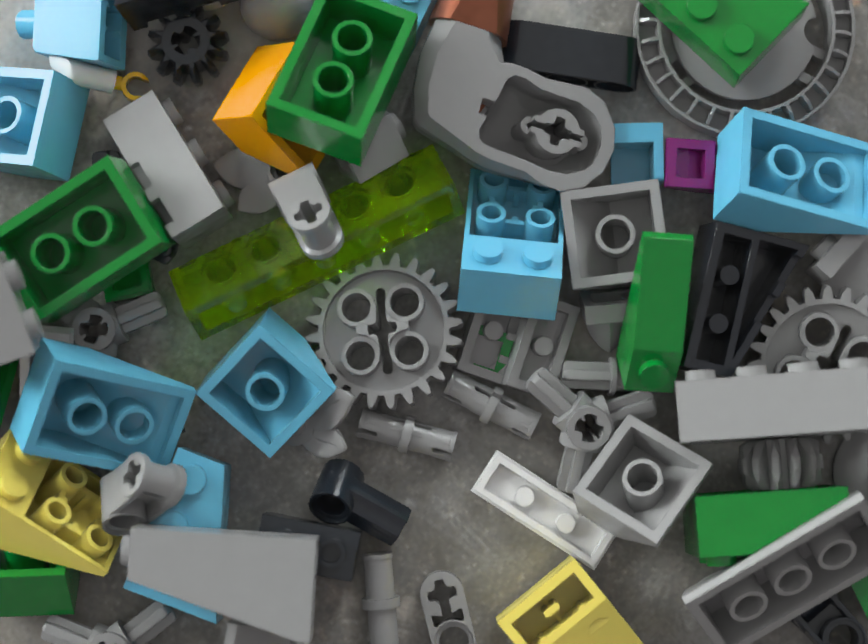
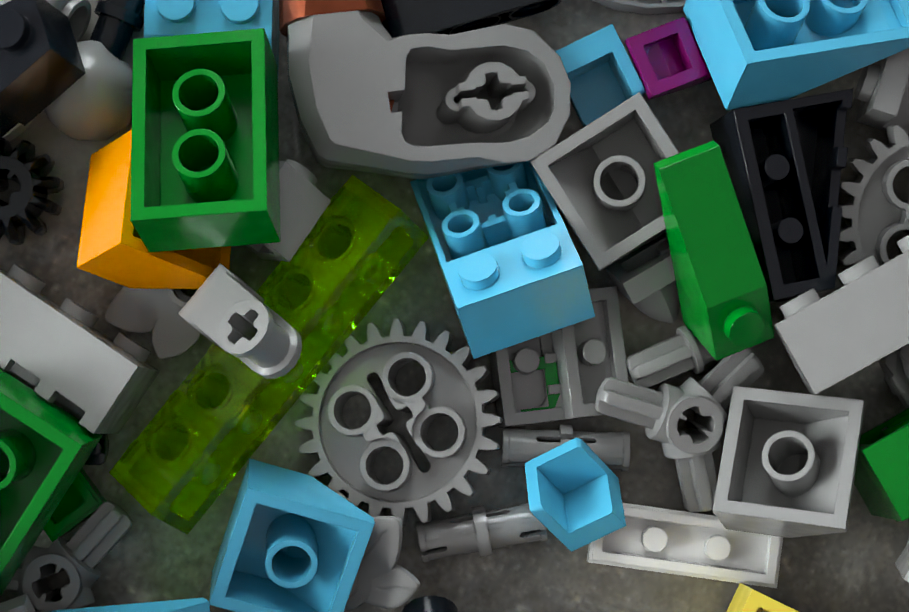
camera: 25 degrees left, 0 degrees up
none -> medium azure panel [524,438,626,552]

